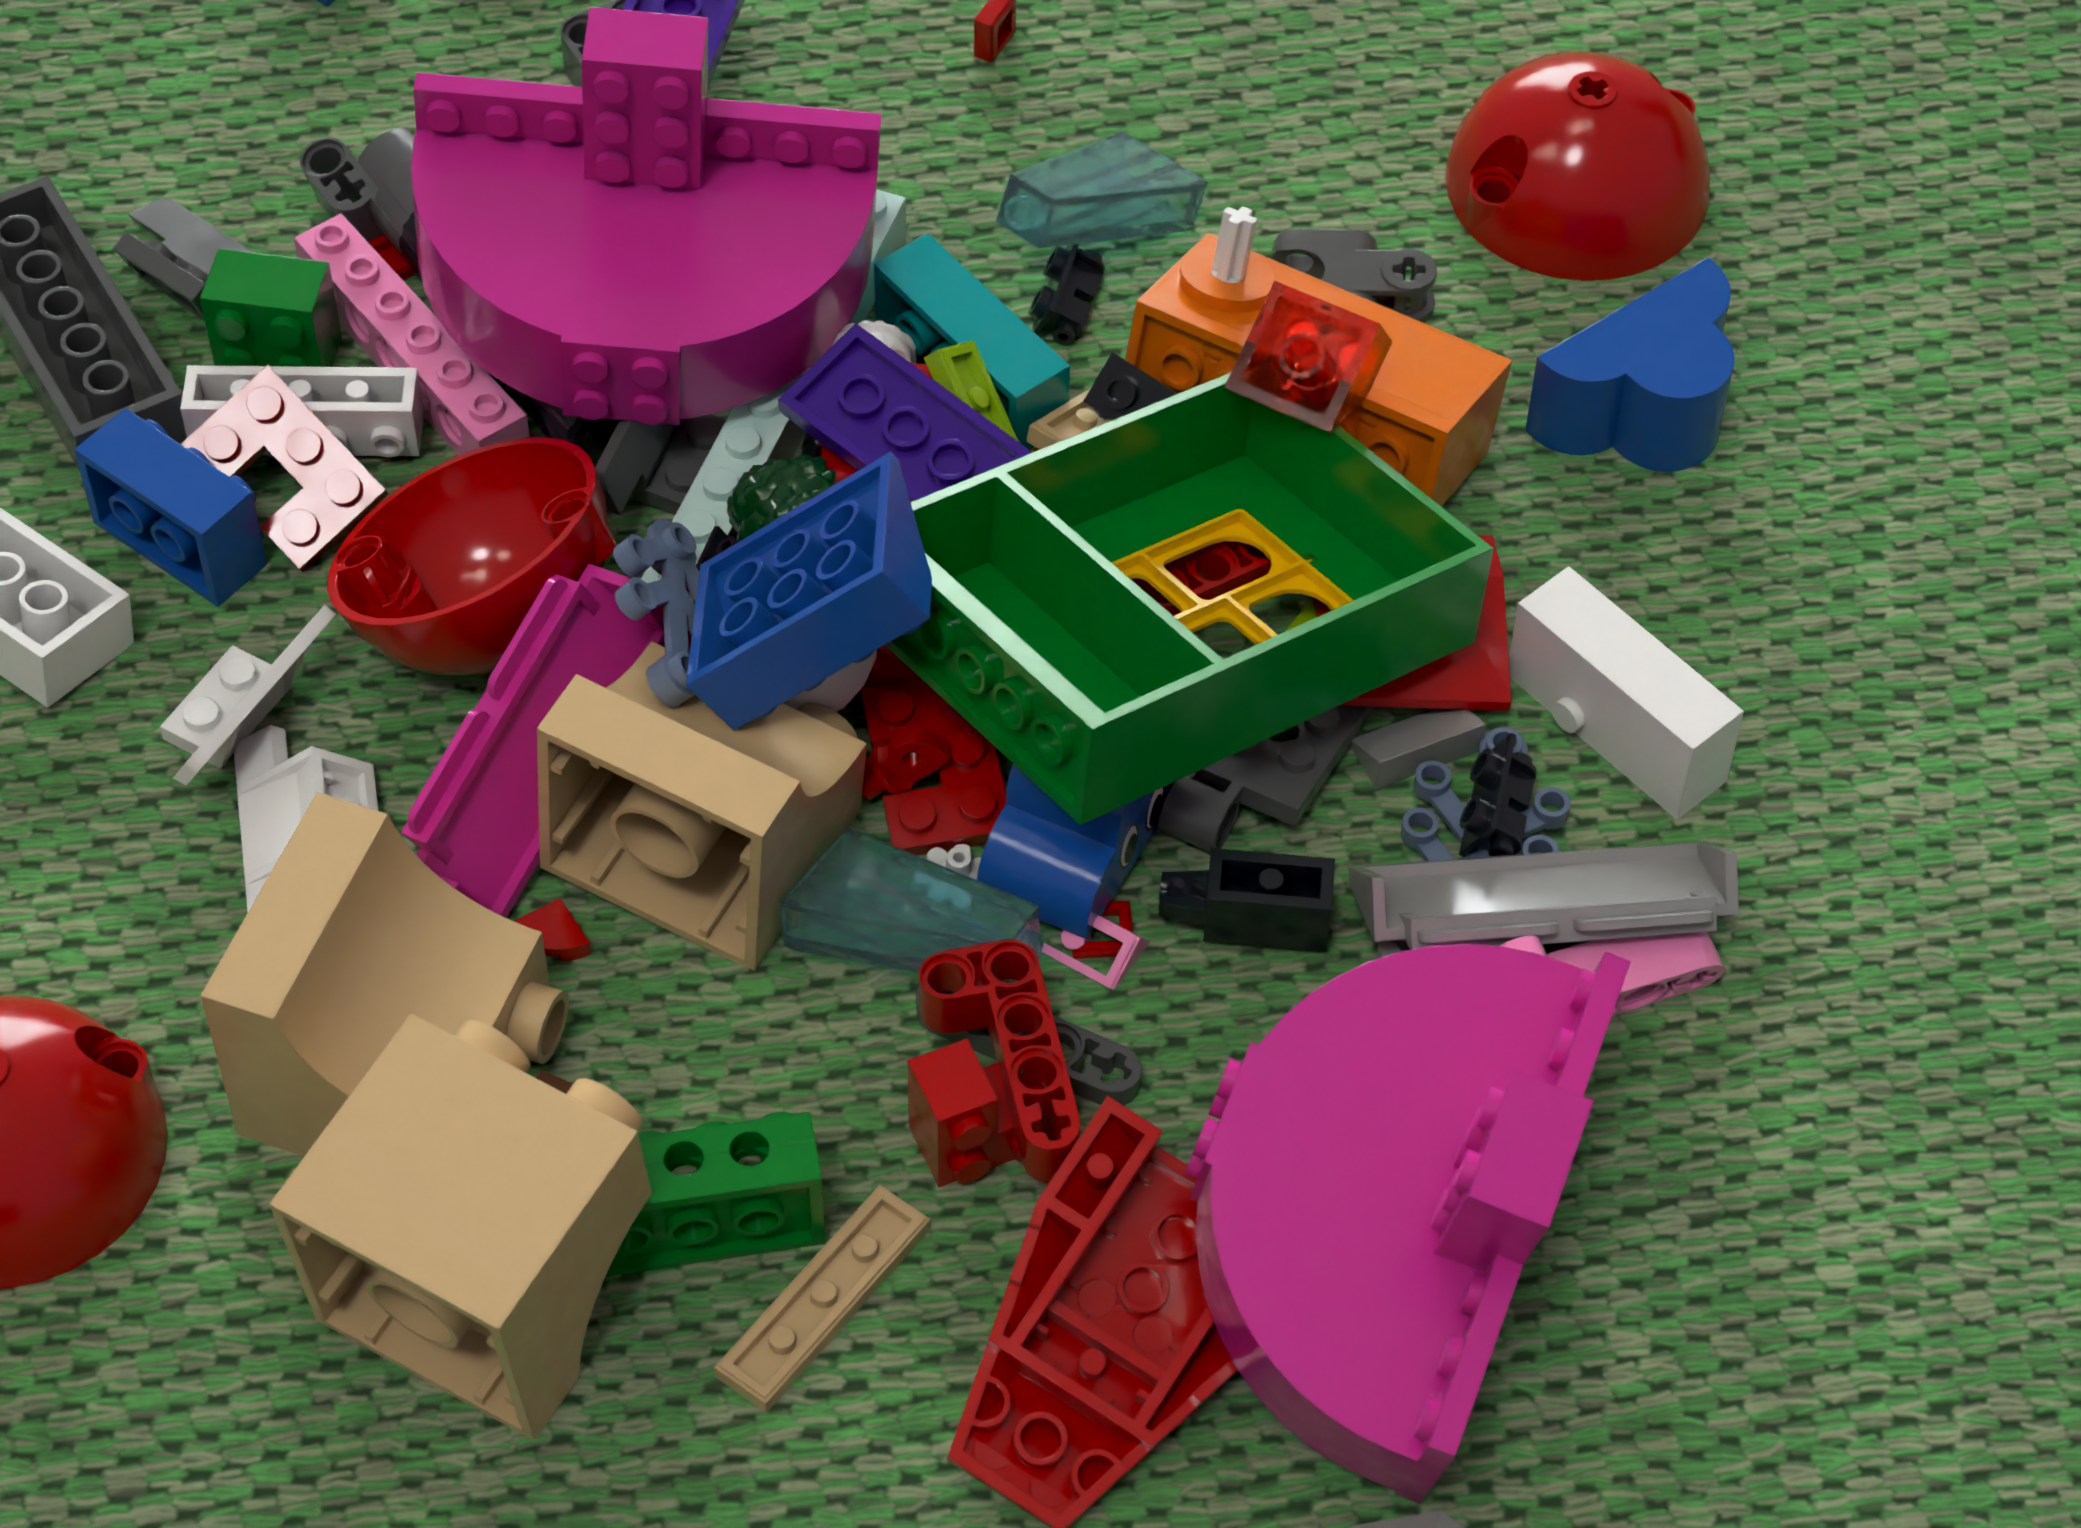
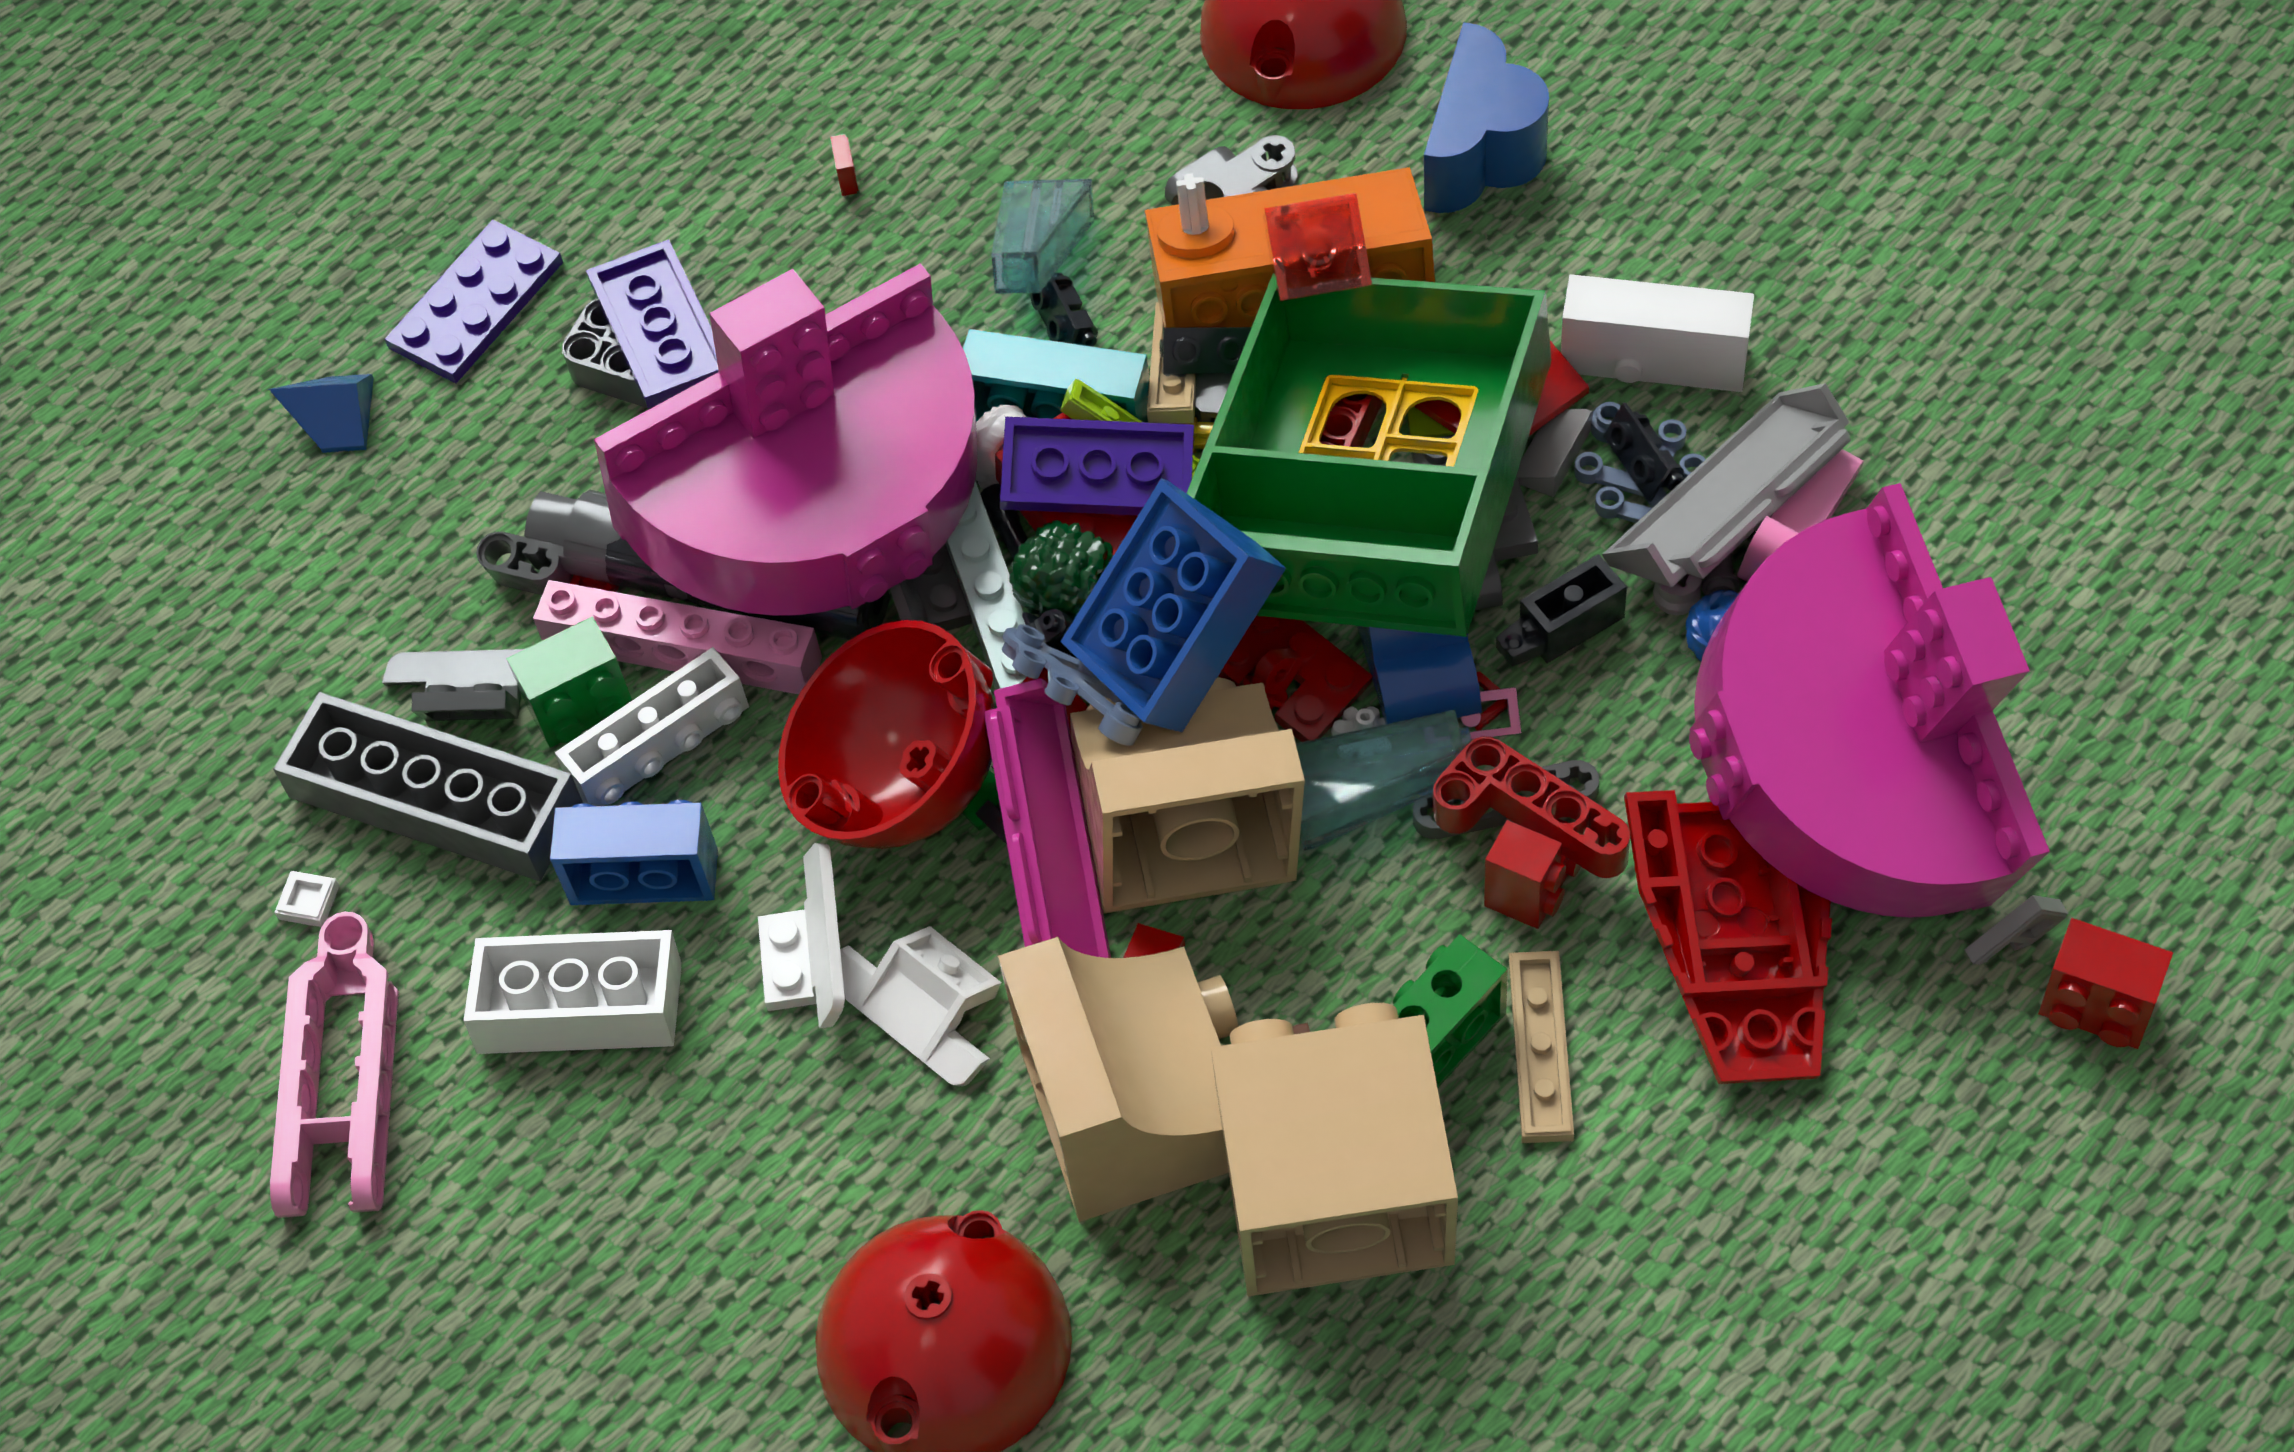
camera: 30 degrees left, 5 degrees up
plate [181,365,389,572] -> none

